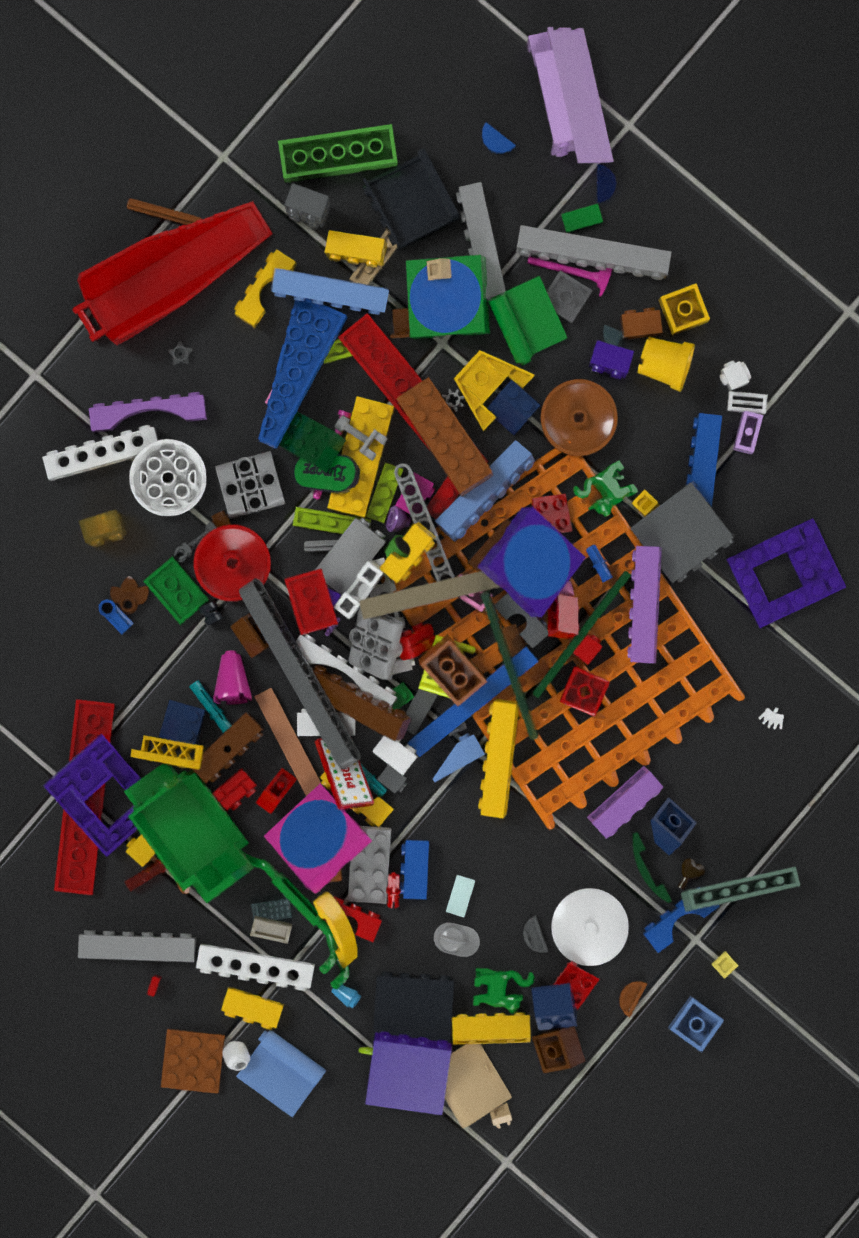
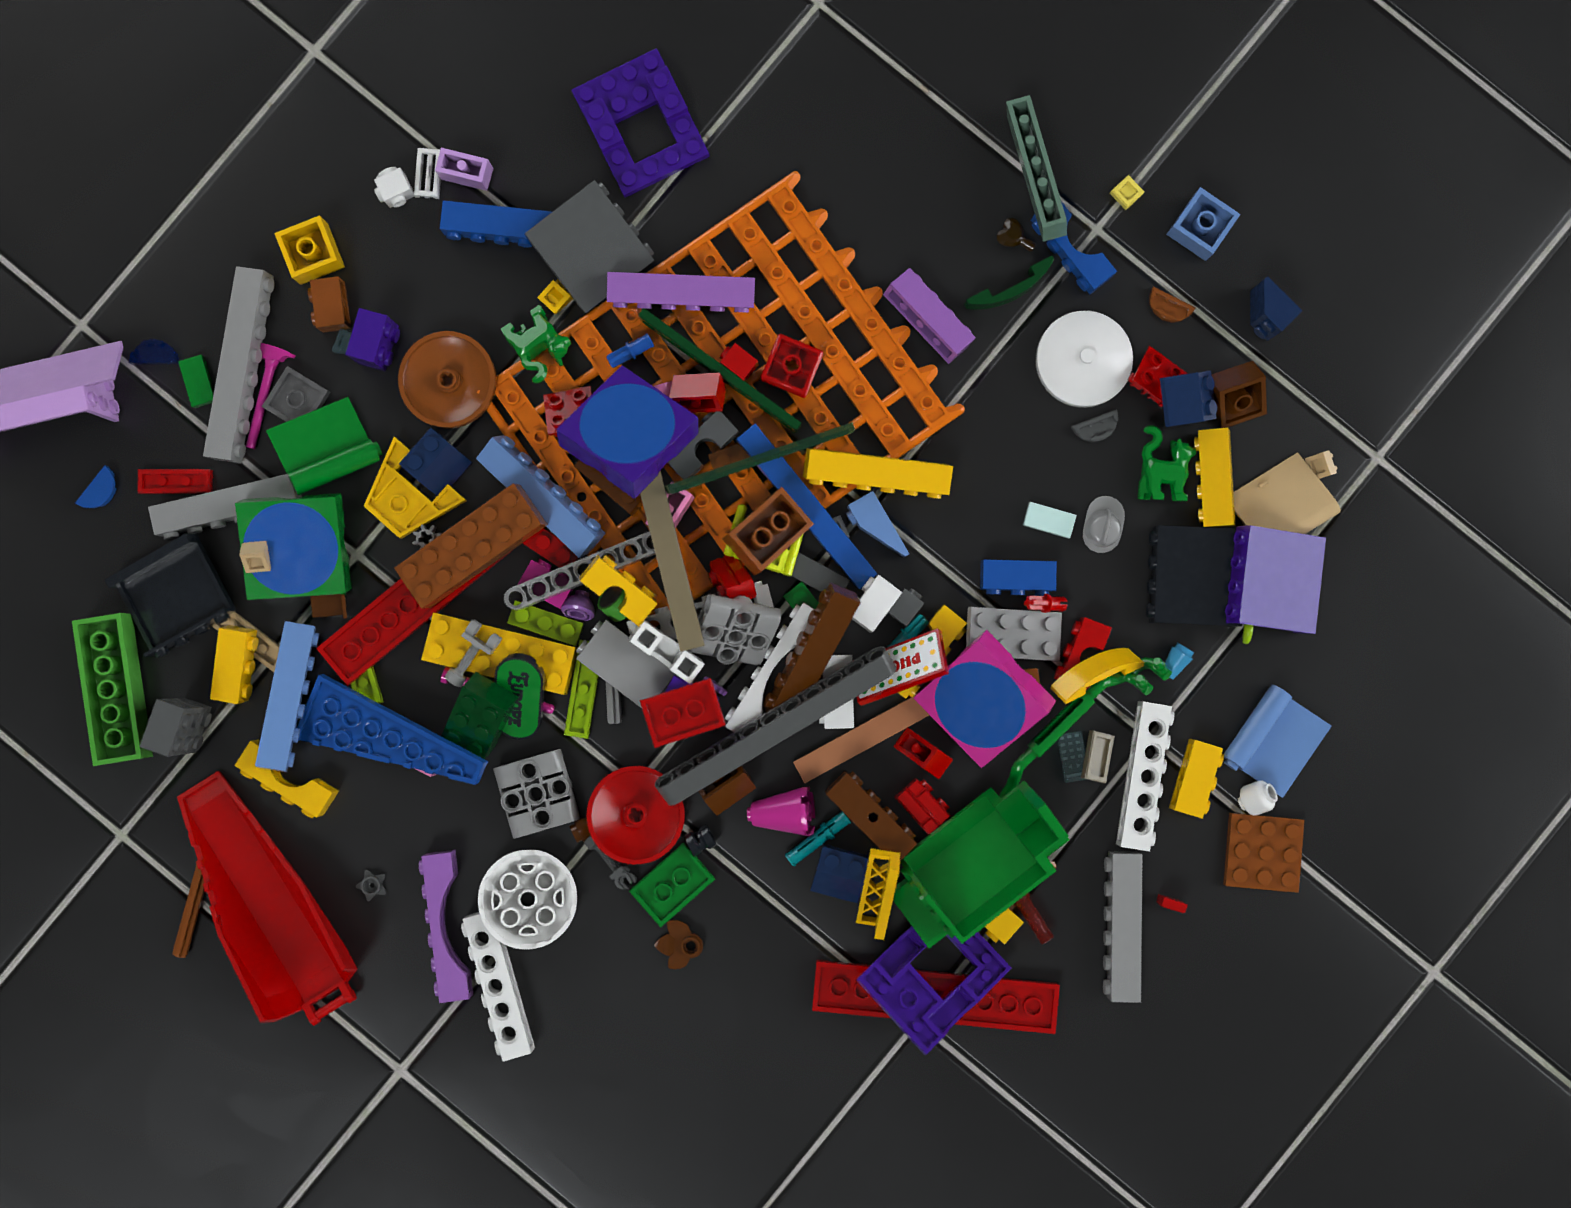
camera: 90 degrees left, 0 degrees up
clear yellow brick [79,510,126,547] -> none
blue piece [99,599,134,635] -> none
yellow piece [638,337,695,392] -> none
dark blue slope [651,797,697,855] -> none
white piece [758,707,784,729] -> none
none -> red tile [137,469,213,494]
none -> dark blue slope [1250,276,1302,341]

